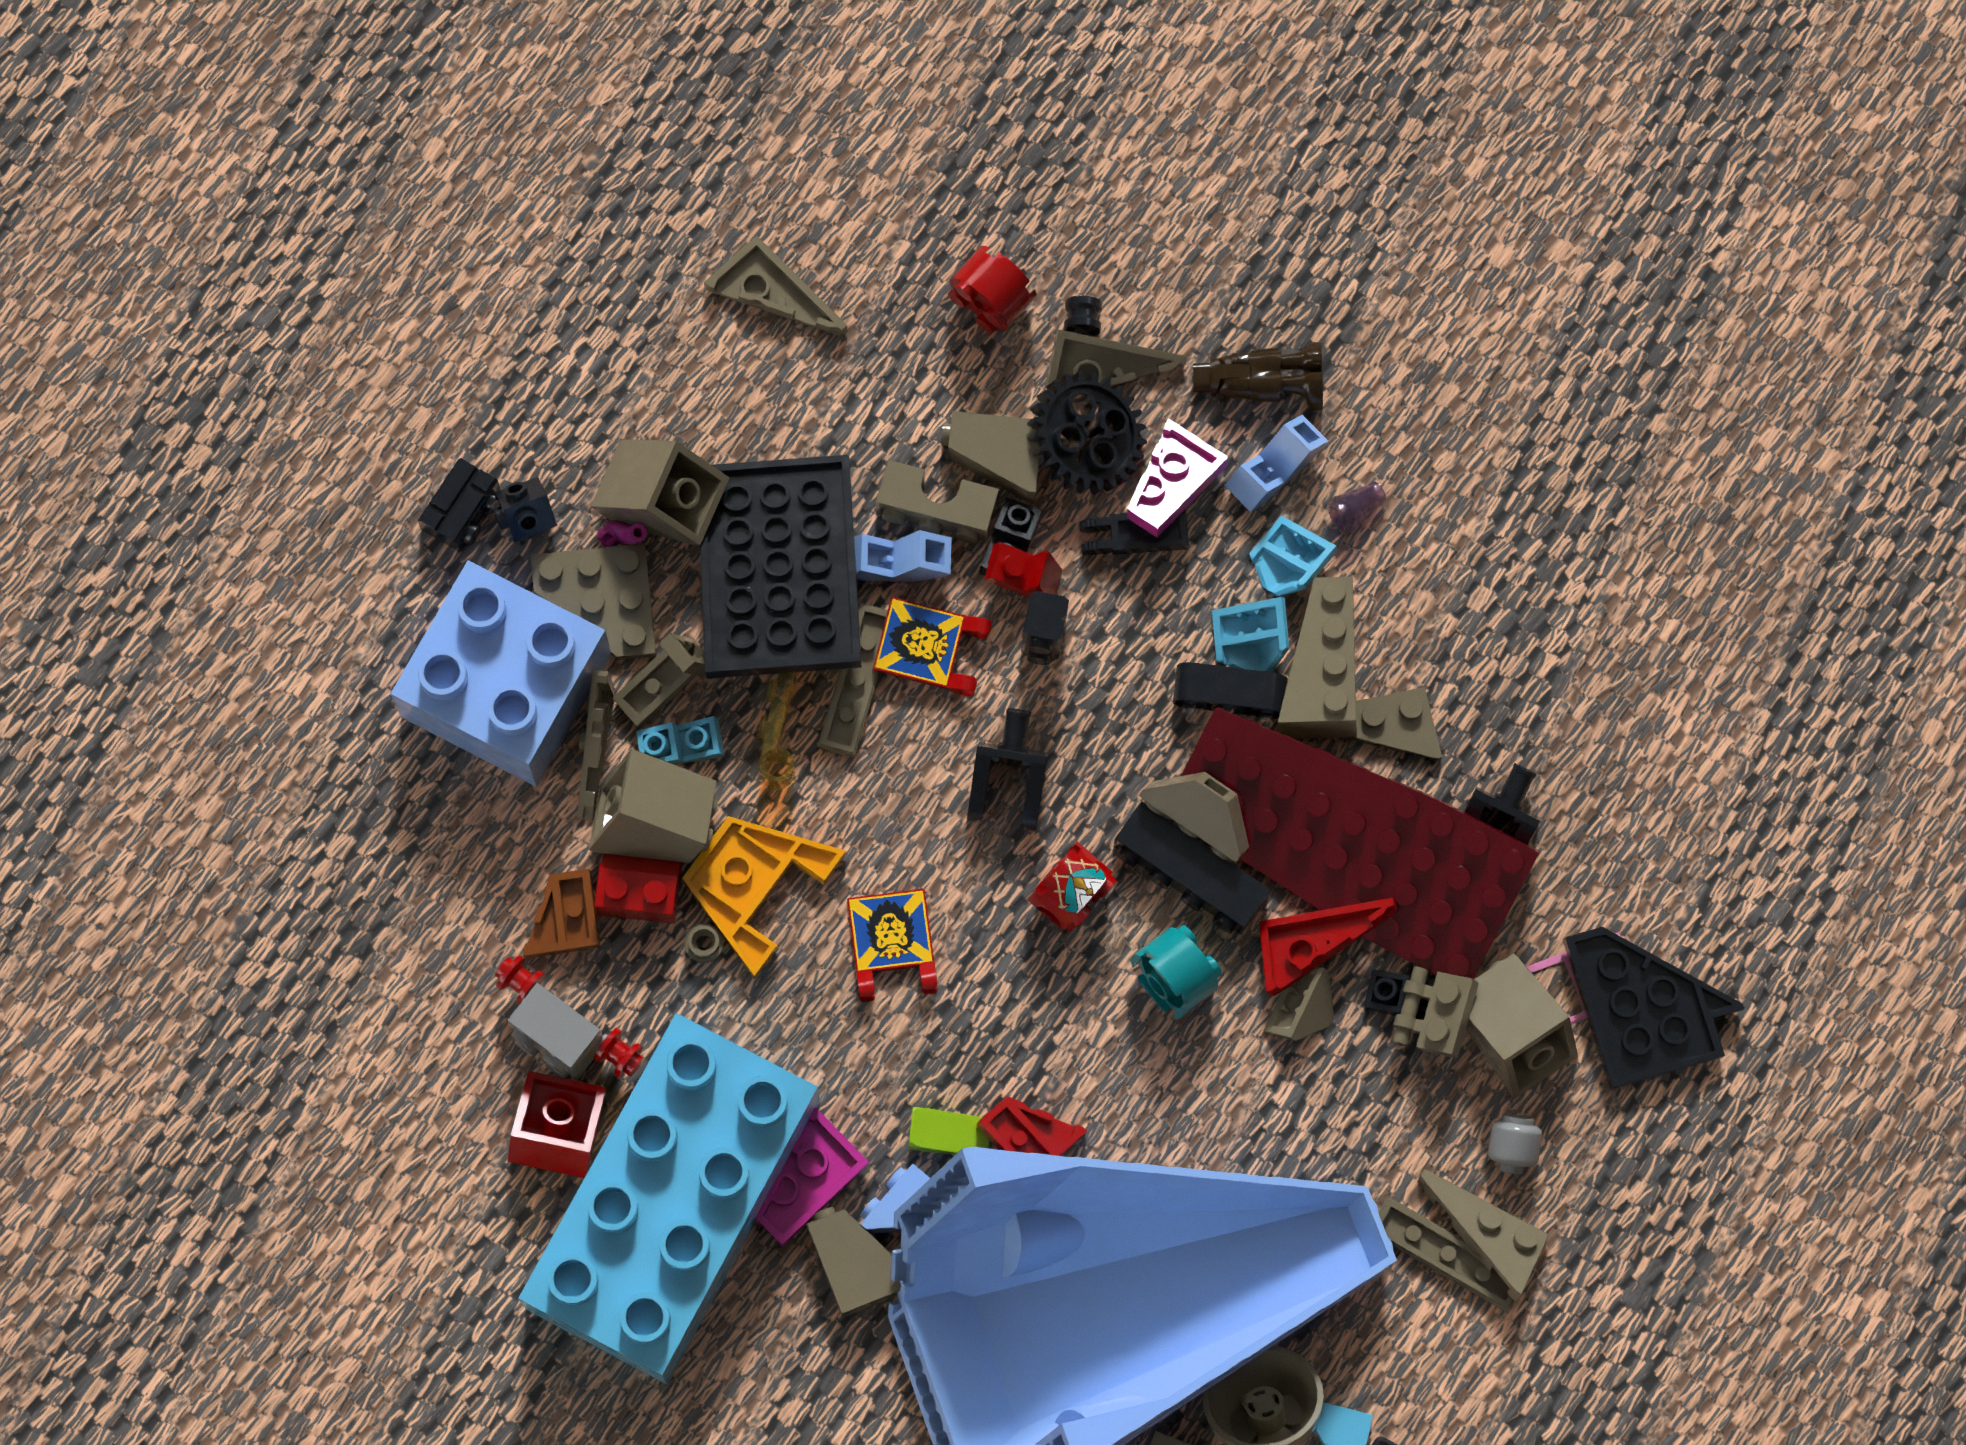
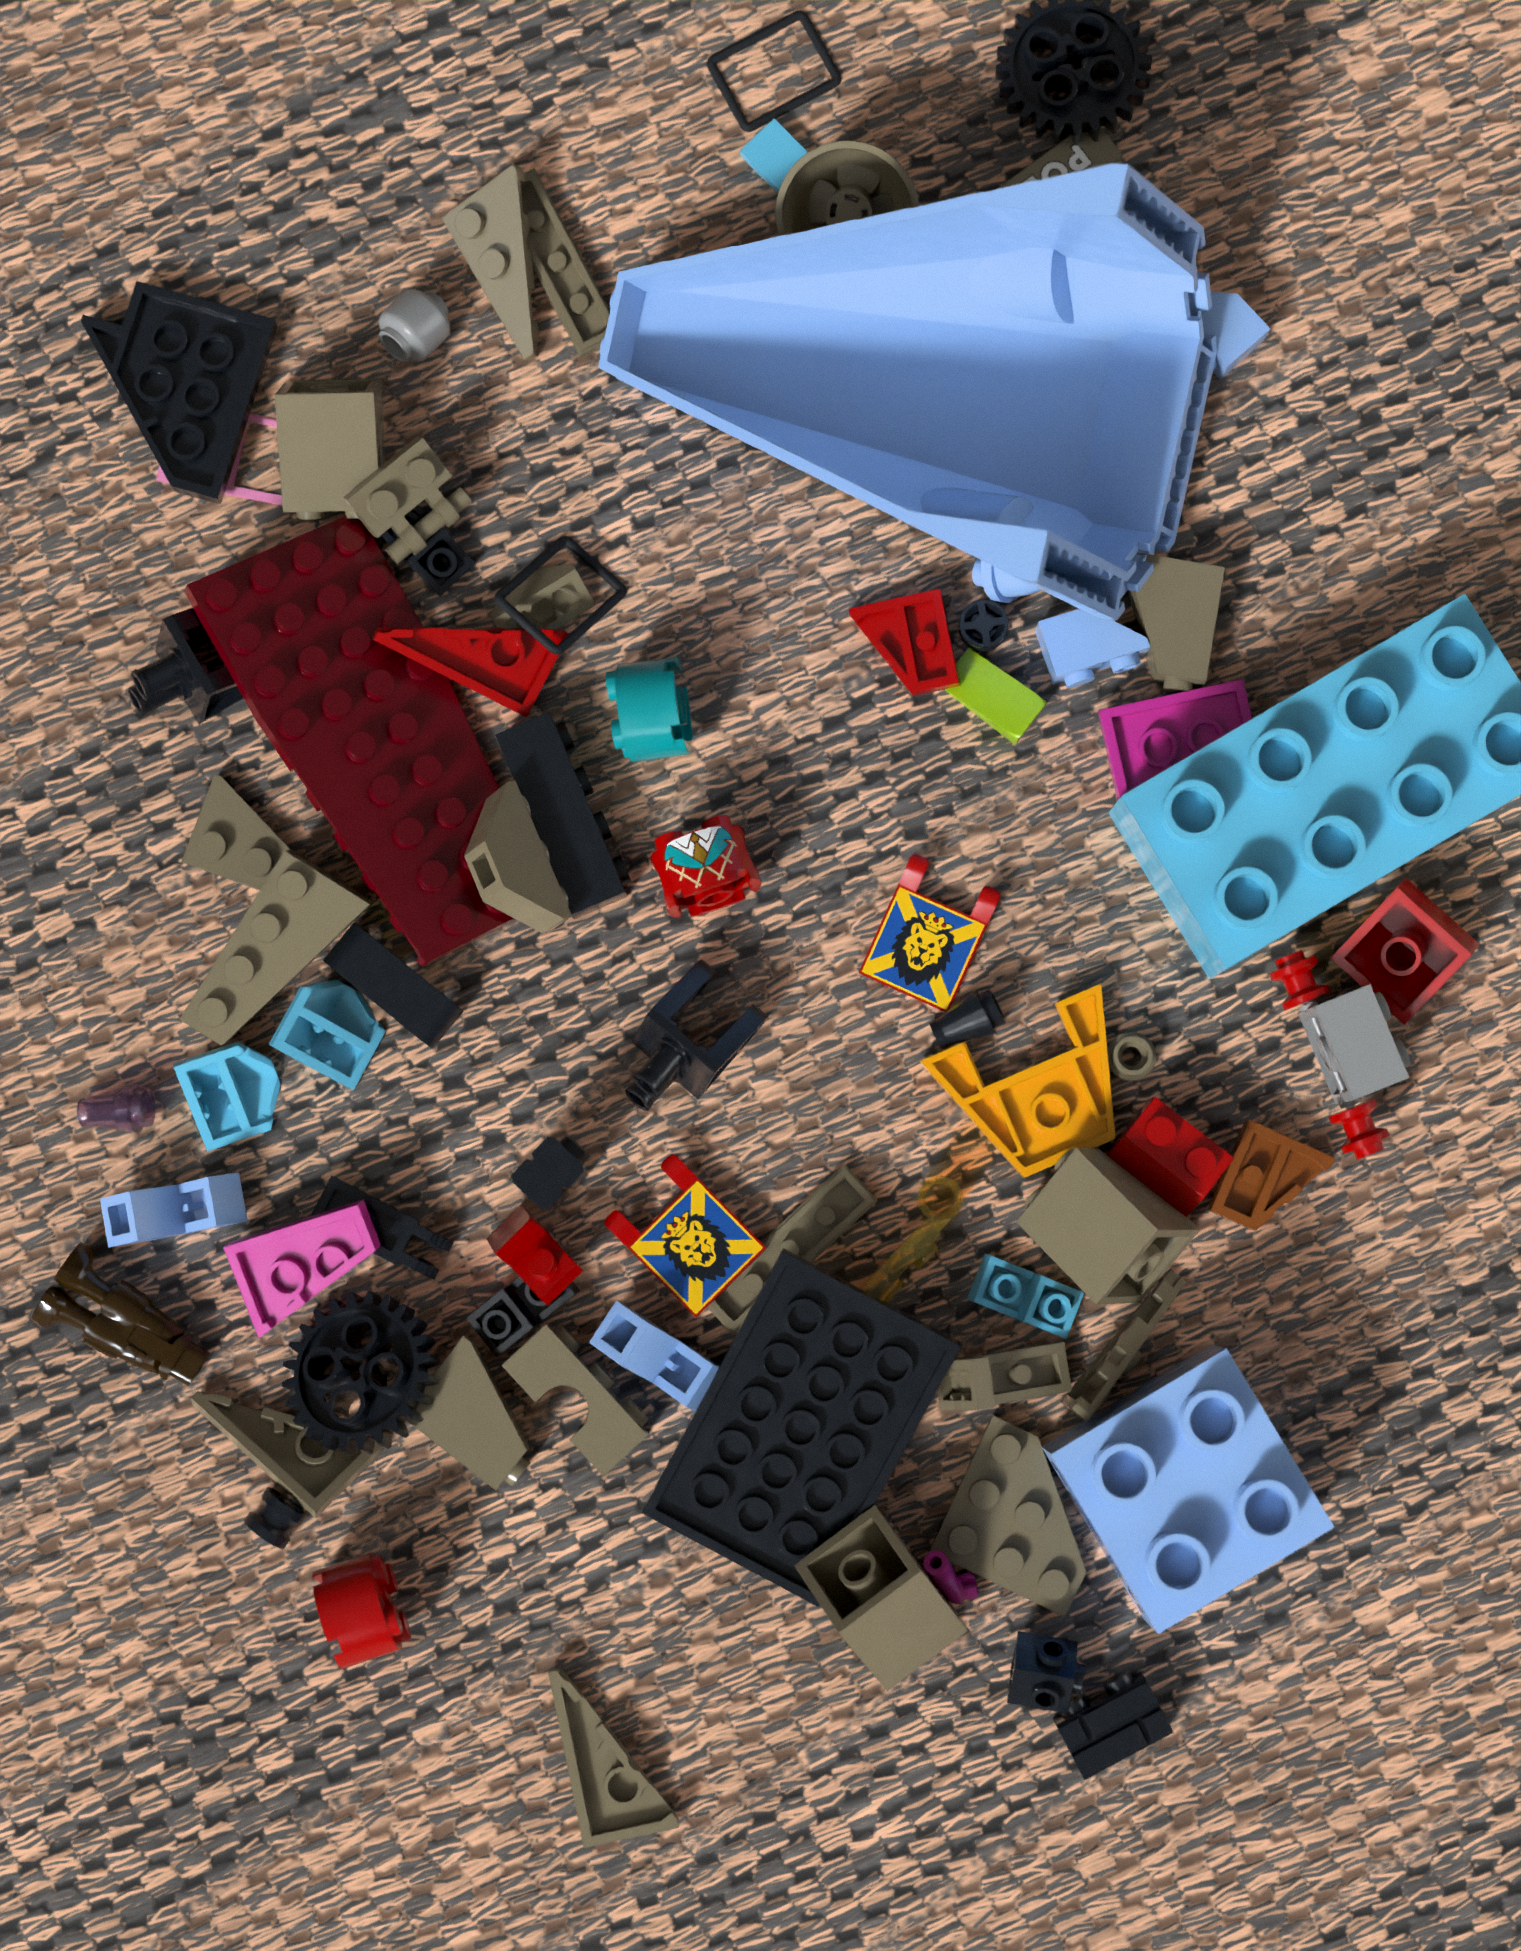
camera: 140 degrees left, 10 degrees up
none -> black piece [494,536,627,655]
none -> black cone [929,988,1006,1049]

